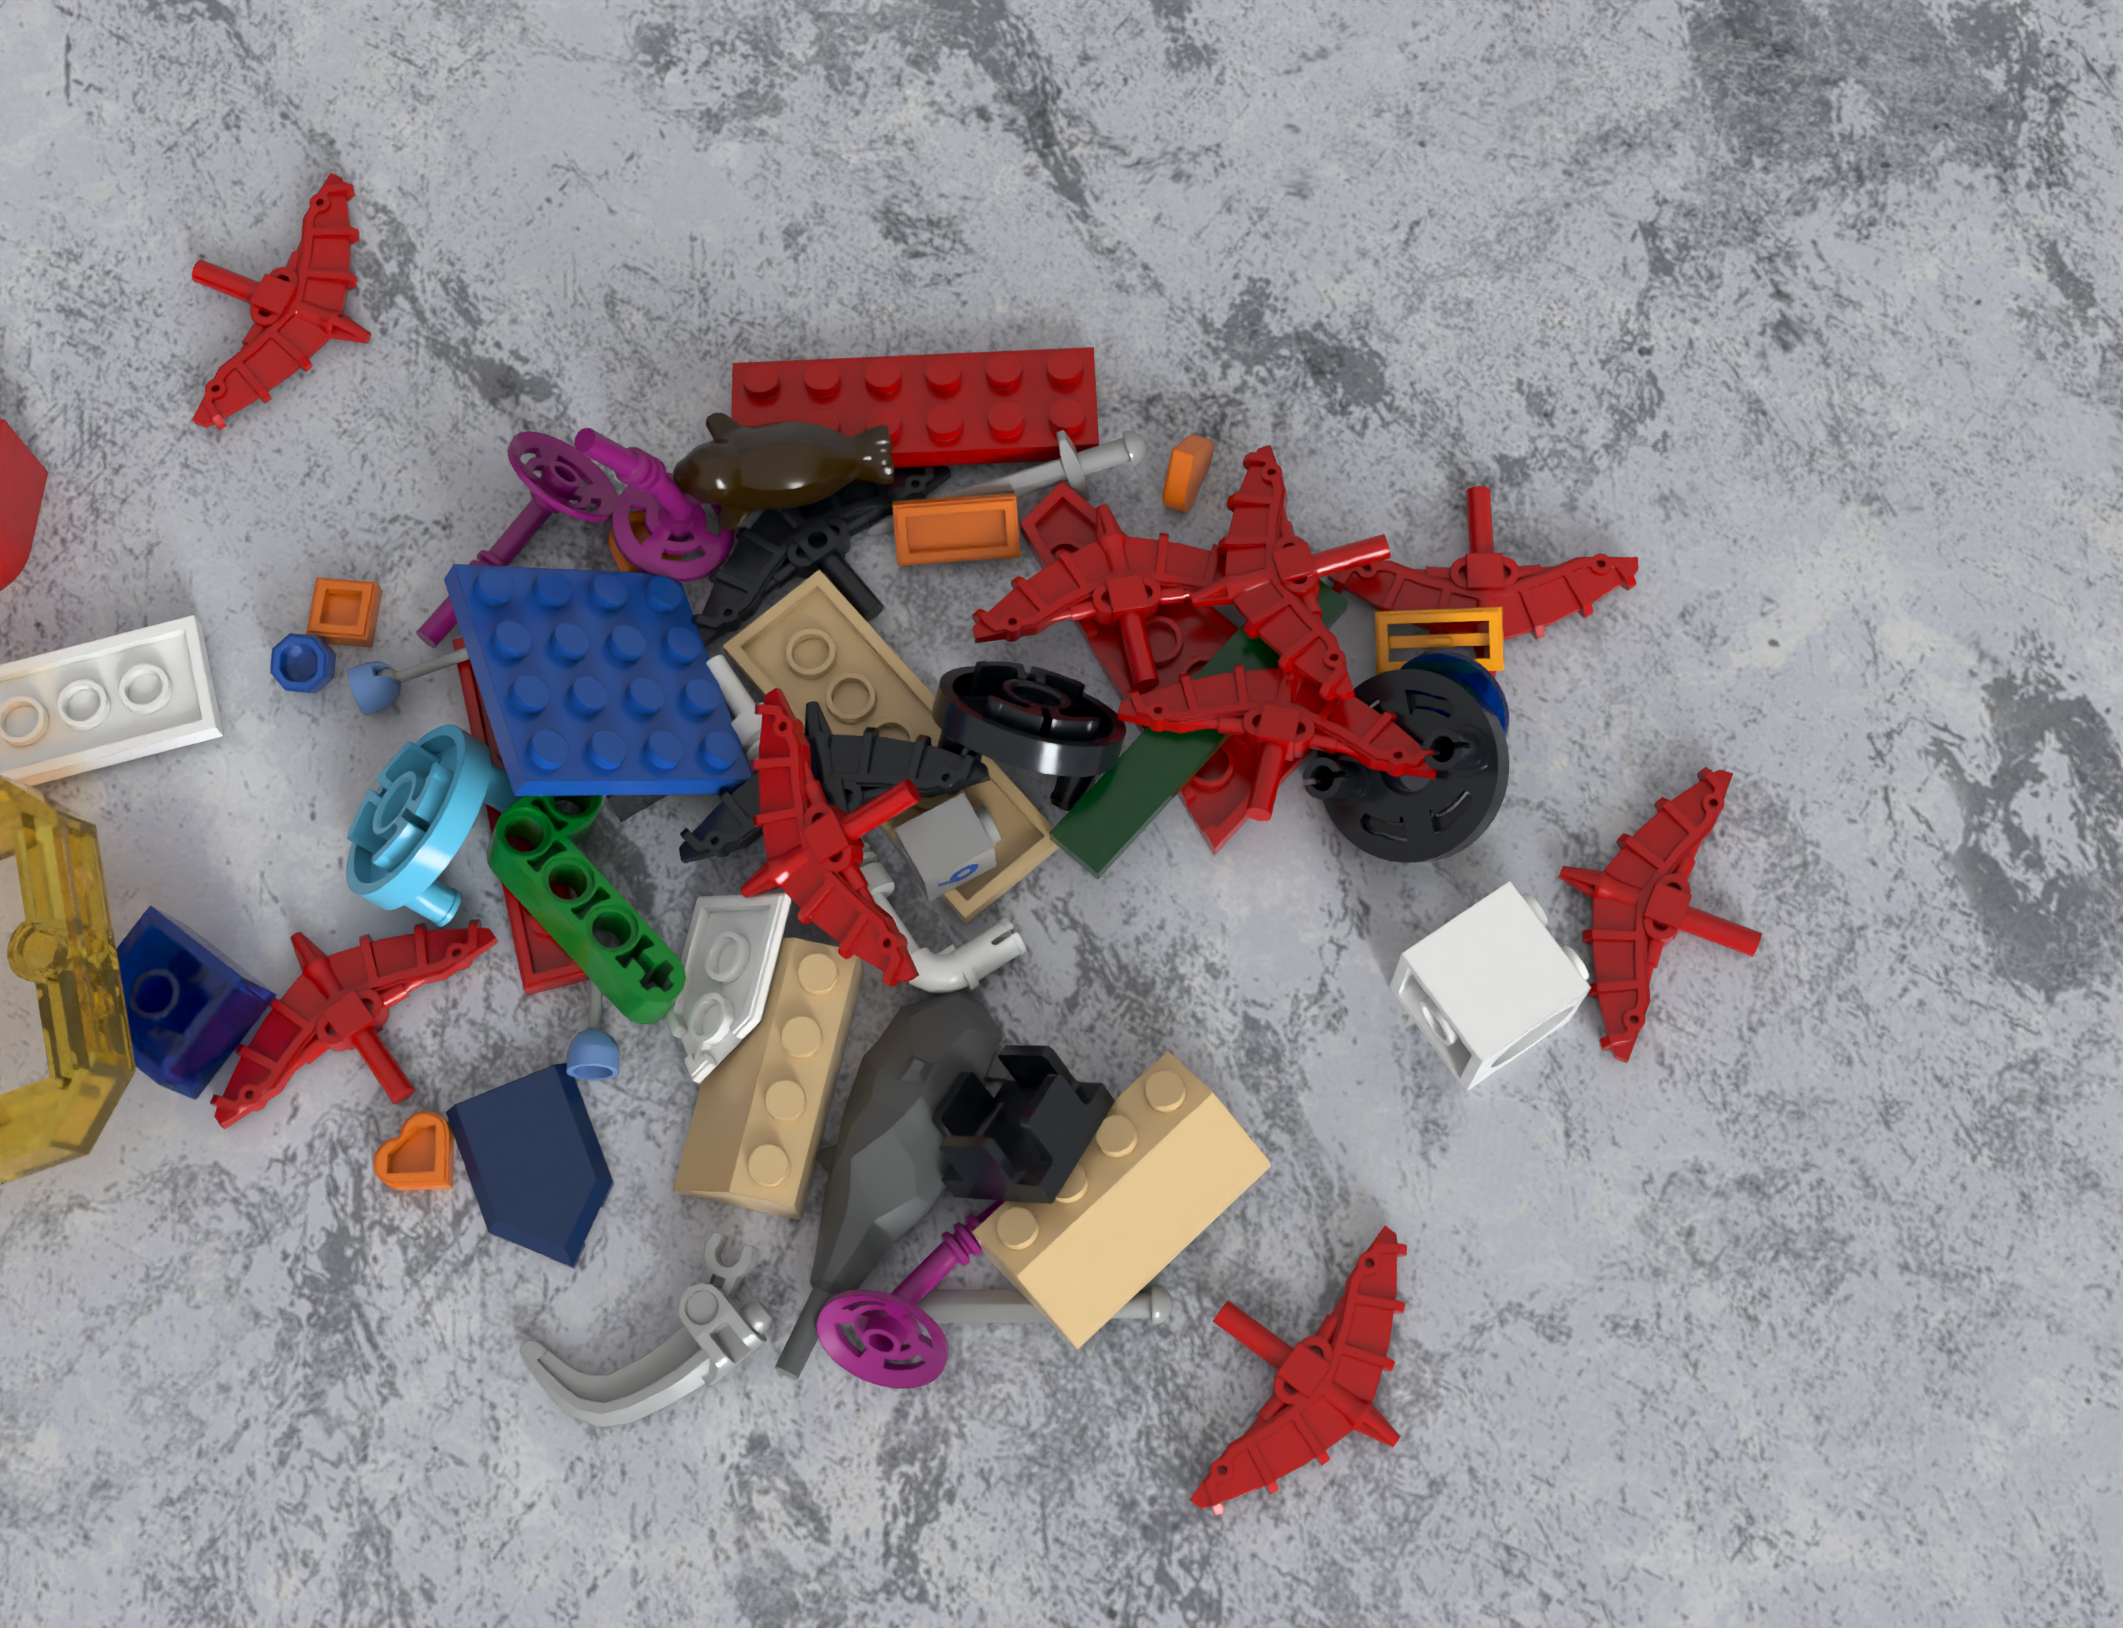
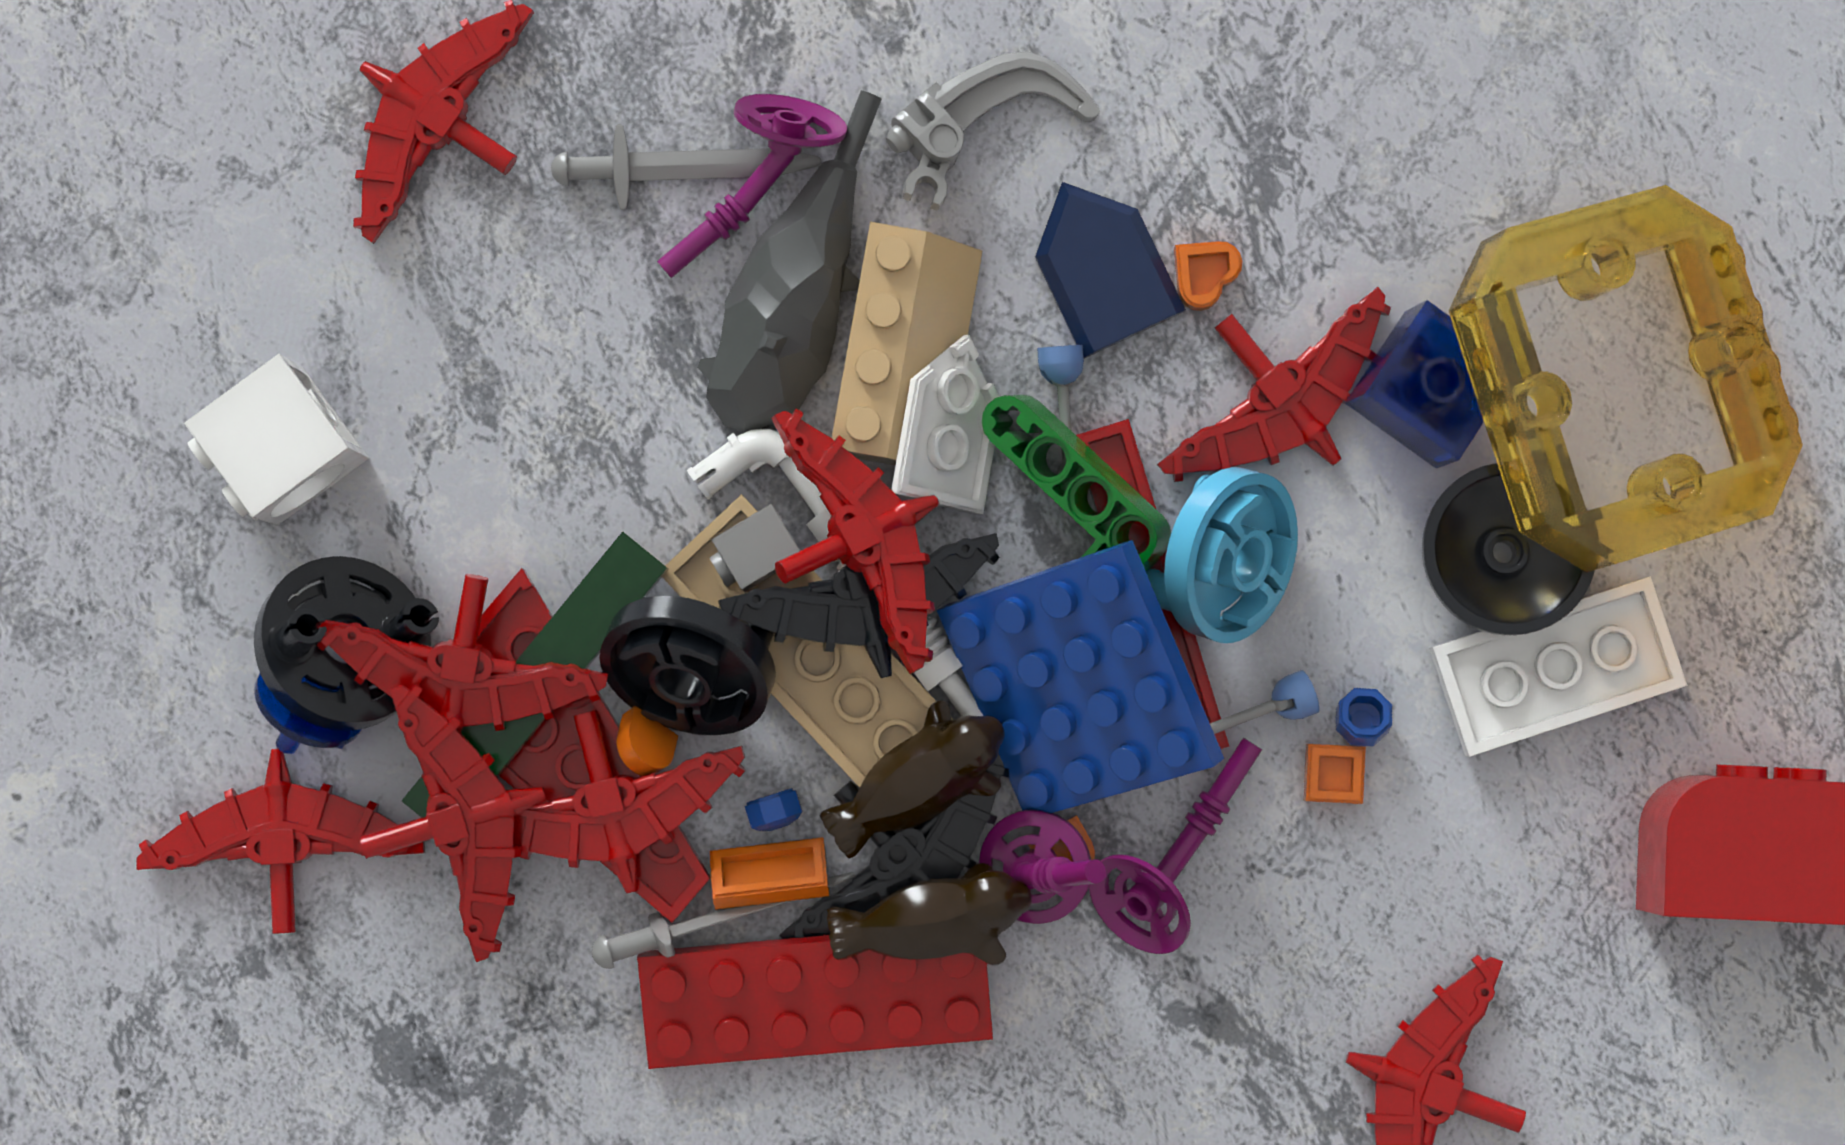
camera: 175 degrees right, 15 degrees up
black panel [932,1045,1115,1204] -> none
tan slope [972,1051,1271,1350] -> none
orange tile [1162,434,1214,514] -> none
light orange tile [1375,607,1505,675] -> none
red bar [1558,767,1762,1063] -> none
none -> orange tile [616,706,678,776]
none -> blue tile [744,788,803,831]
none -> dark brown animal [819,700,1005,859]
none -> black dish [1422,462,1597,636]

